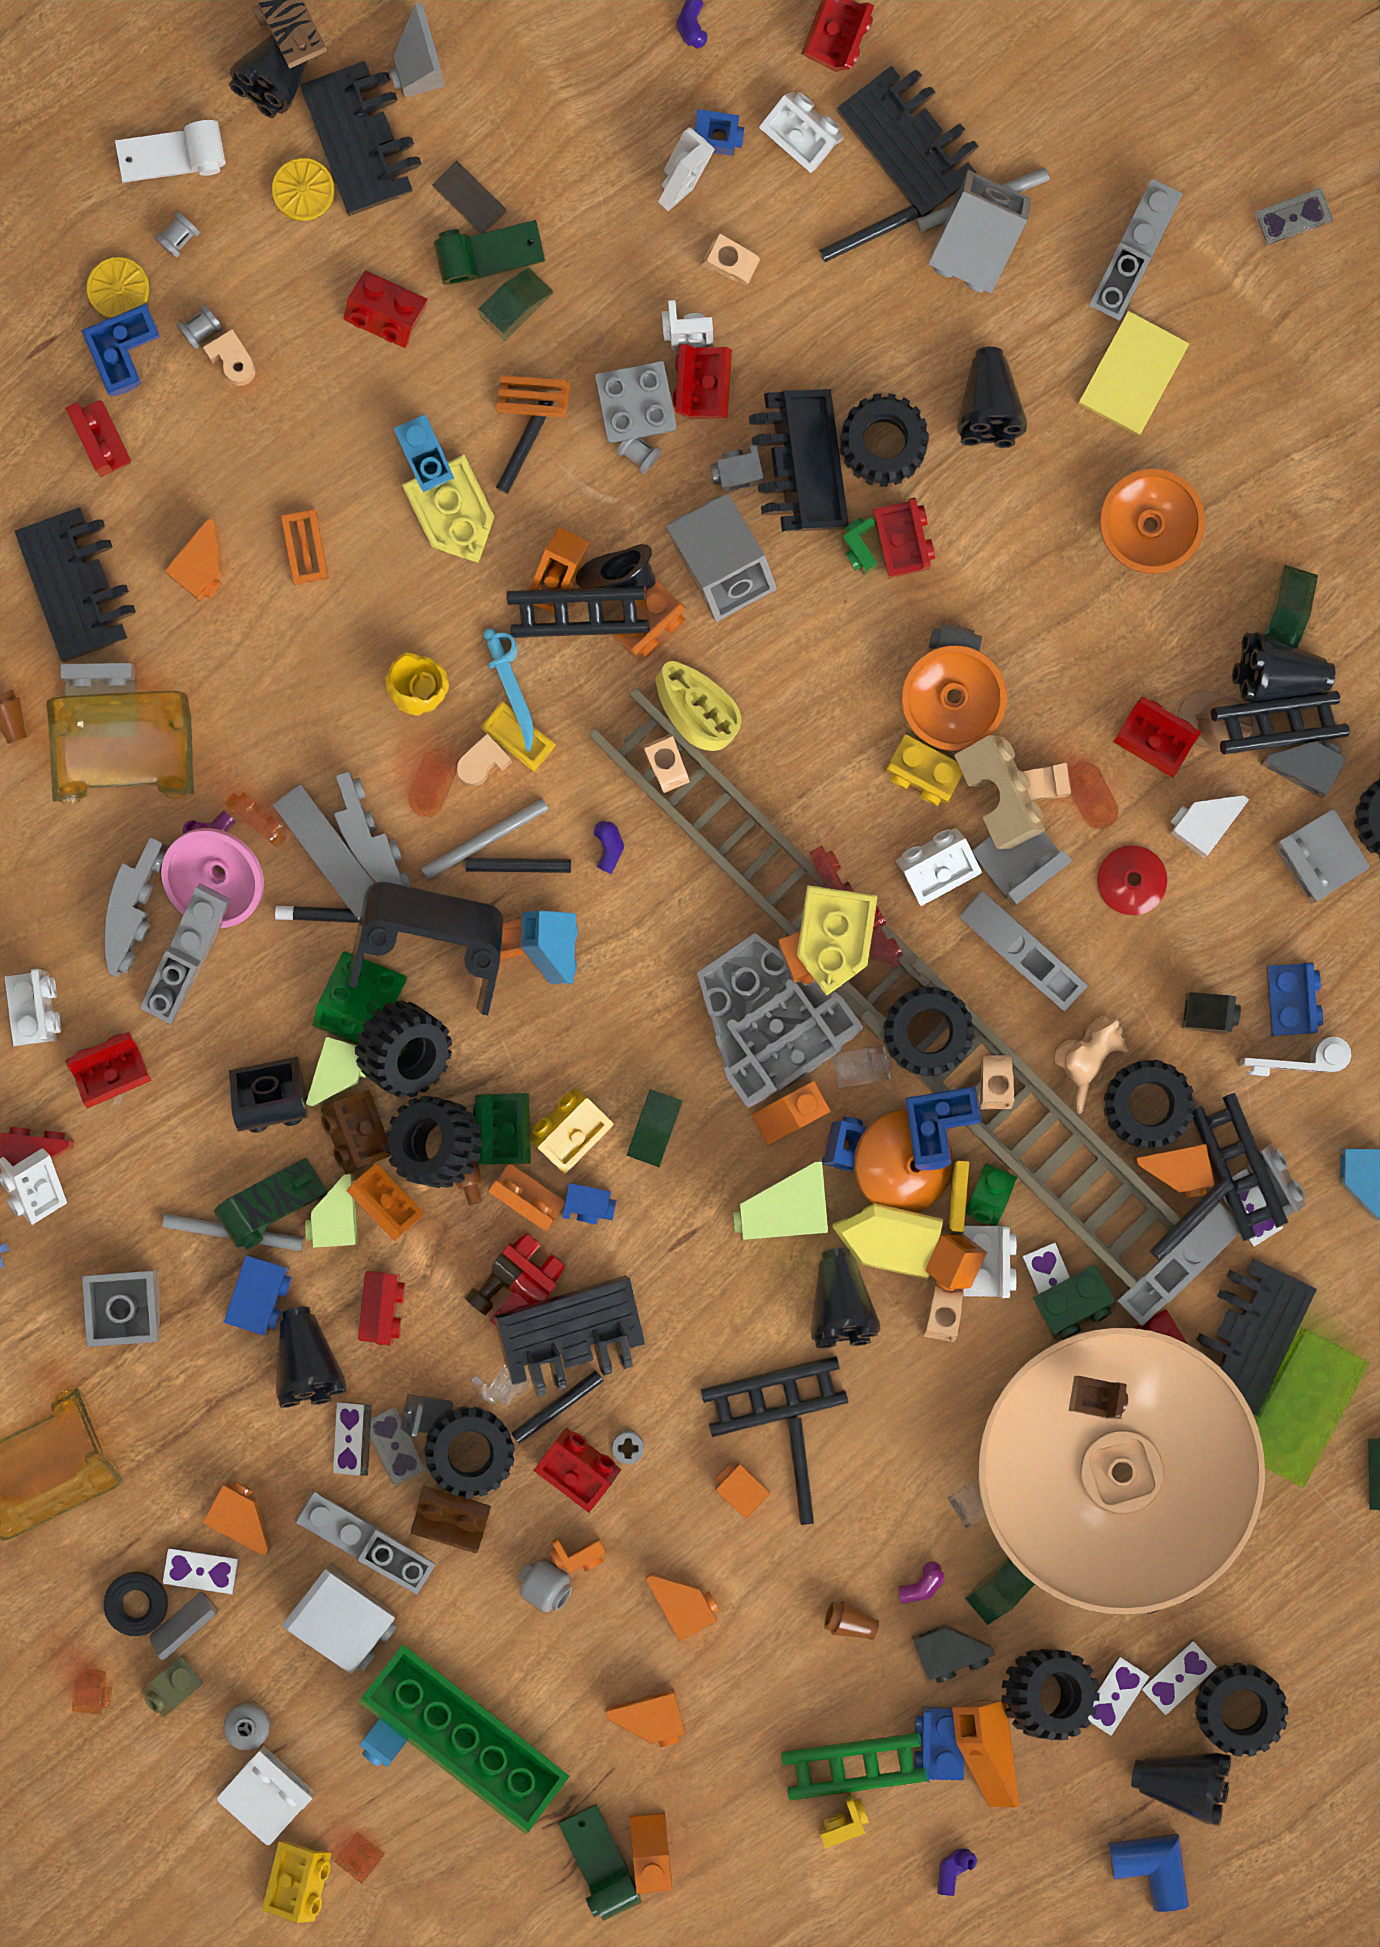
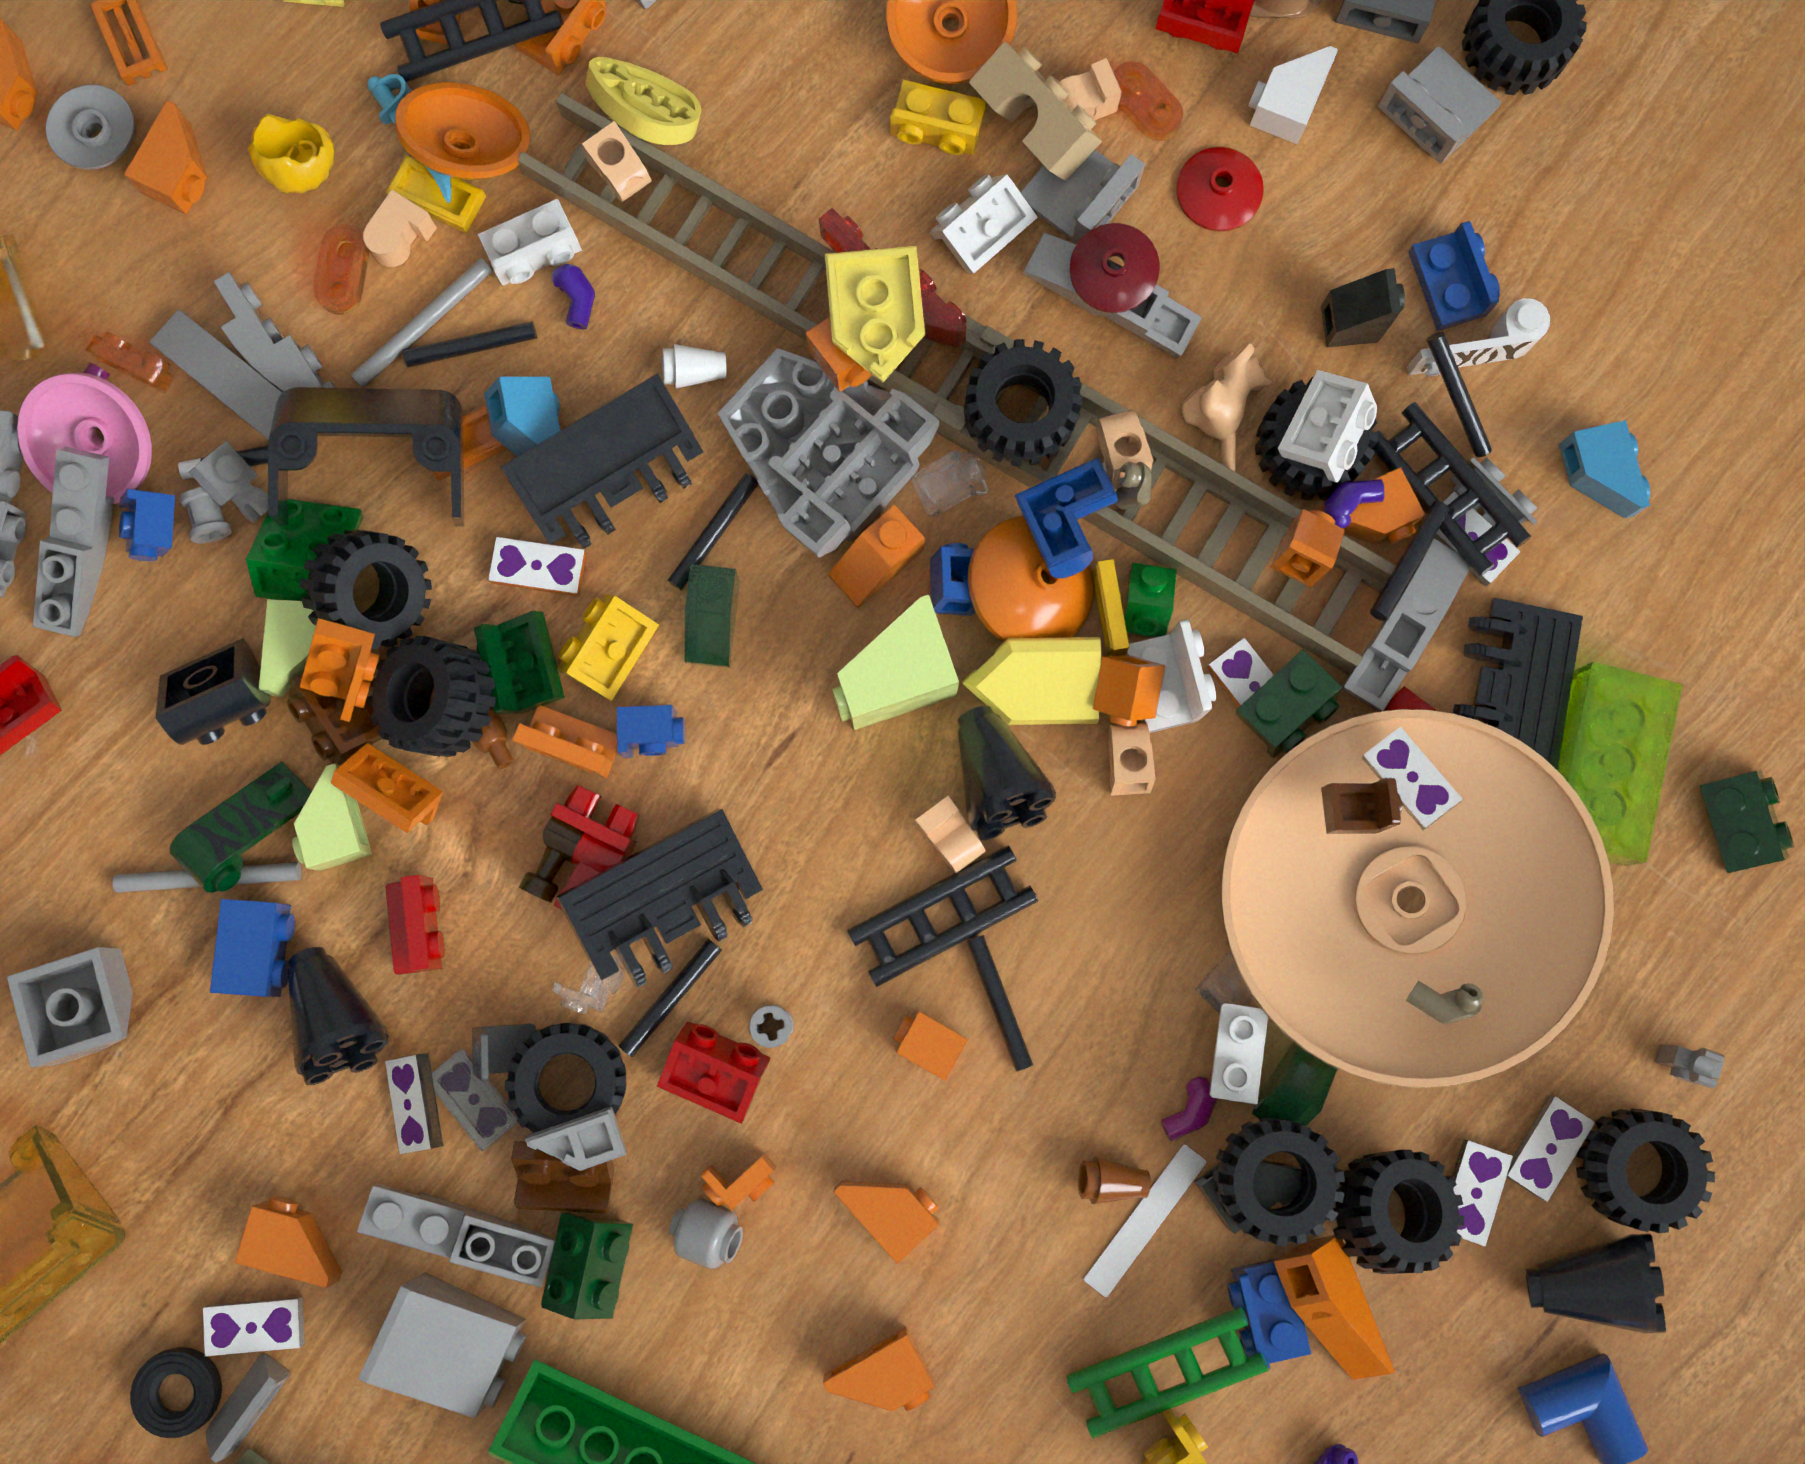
camera: 15 degrees left, 5 degrees down
none -> light grey dish [46,85,135,170]
none -> blue brick [119,489,175,561]
none -> orange slope [124,100,207,215]
none -> light grey bush [179,487,232,543]
none -> light grey plate [188,441,268,523]
none -> orange bracket [299,618,379,722]
none -> orange dish [395,82,530,180]
none -> white bracket [478,199,582,286]
none -> tile [488,537,587,596]
none -> black hinge [501,373,703,549]
none -> light grey tile [525,1106,627,1171]
none -> dark green bracket [541,1213,633,1320]
none -> white cone [662,344,726,389]
none -> black bar [667,473,759,591]
none -> light nougat leg [915,796,986,873]
none -> dark red dish [1069,223,1160,313]
none -> white sticker [1084,1144,1206,1297]
none -> dark tan arm [1115,462,1152,509]
none -> white bracket [1209,1003,1268,1104]
none -> black tyre [1213,1117,1345,1246]
none -> orange slope [1270,509,1345,588]
none -> white bracket [1278,370,1377,482]
none -> dark purple arm [1324,479,1384,528]
none -> white tile [1362,727,1463,831]
none -> dark tan arm [1406,980,1484,1024]
none -> black bar [1426,332,1492,457]
none -> light grey plate [1655,1045,1724,1089]

